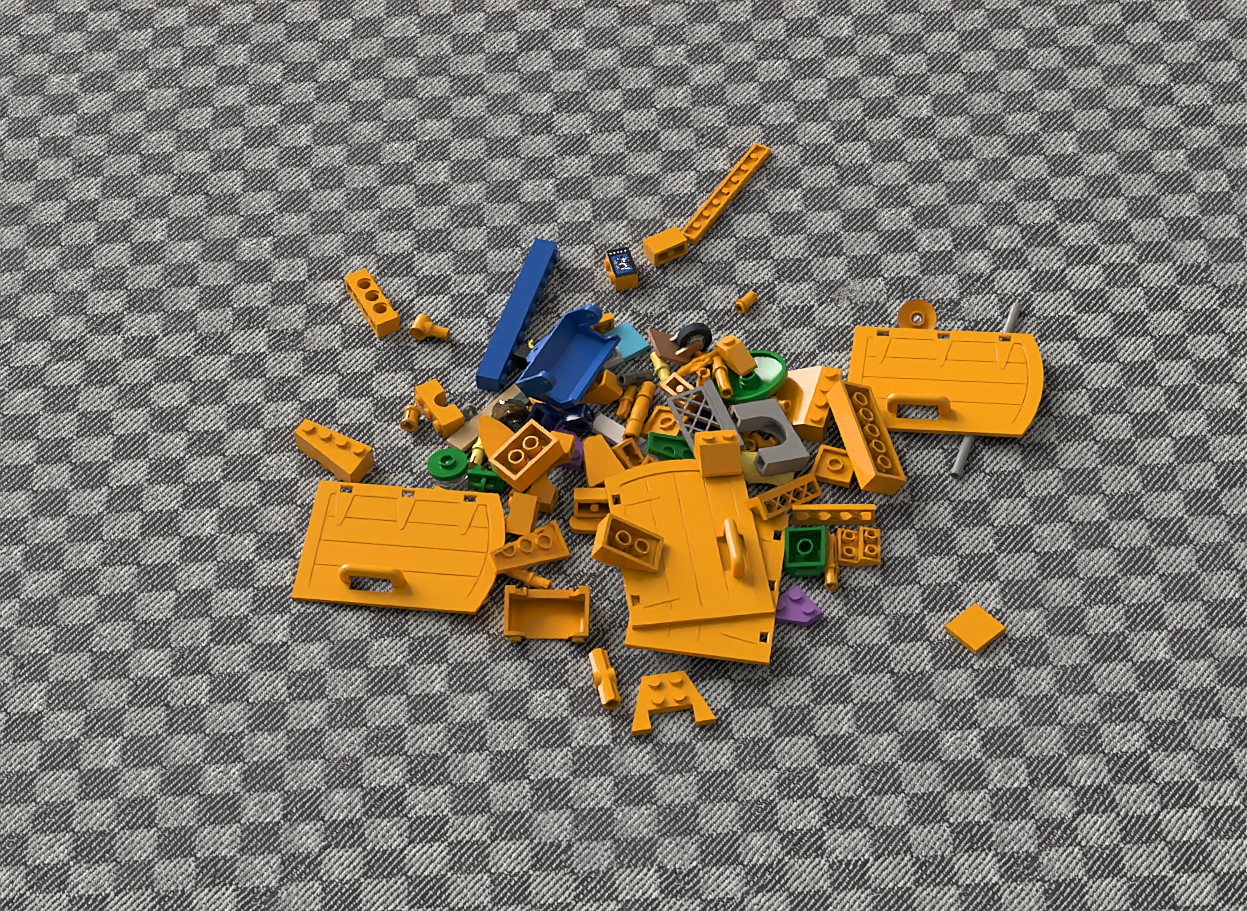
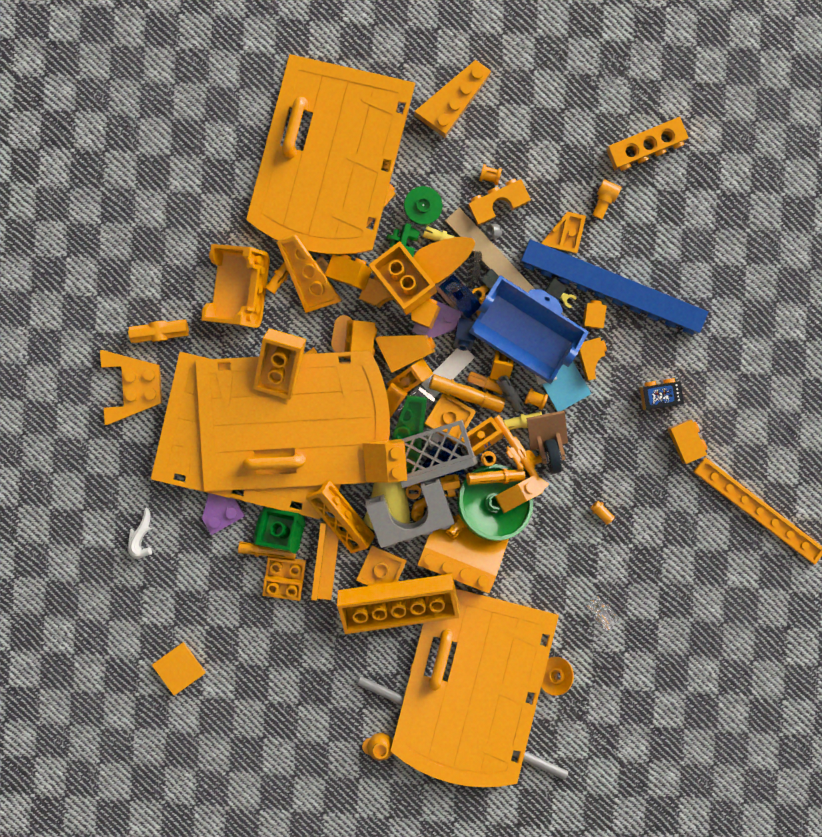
camera: 95 degrees right, 40 degrees up
none -> white piece [128,507,152,559]
none -> light orange piece [362,732,393,761]
none -> light orange bush [524,387,548,410]
none -> light orange wing [541,211,586,254]
none -> light orange brick [582,300,607,329]

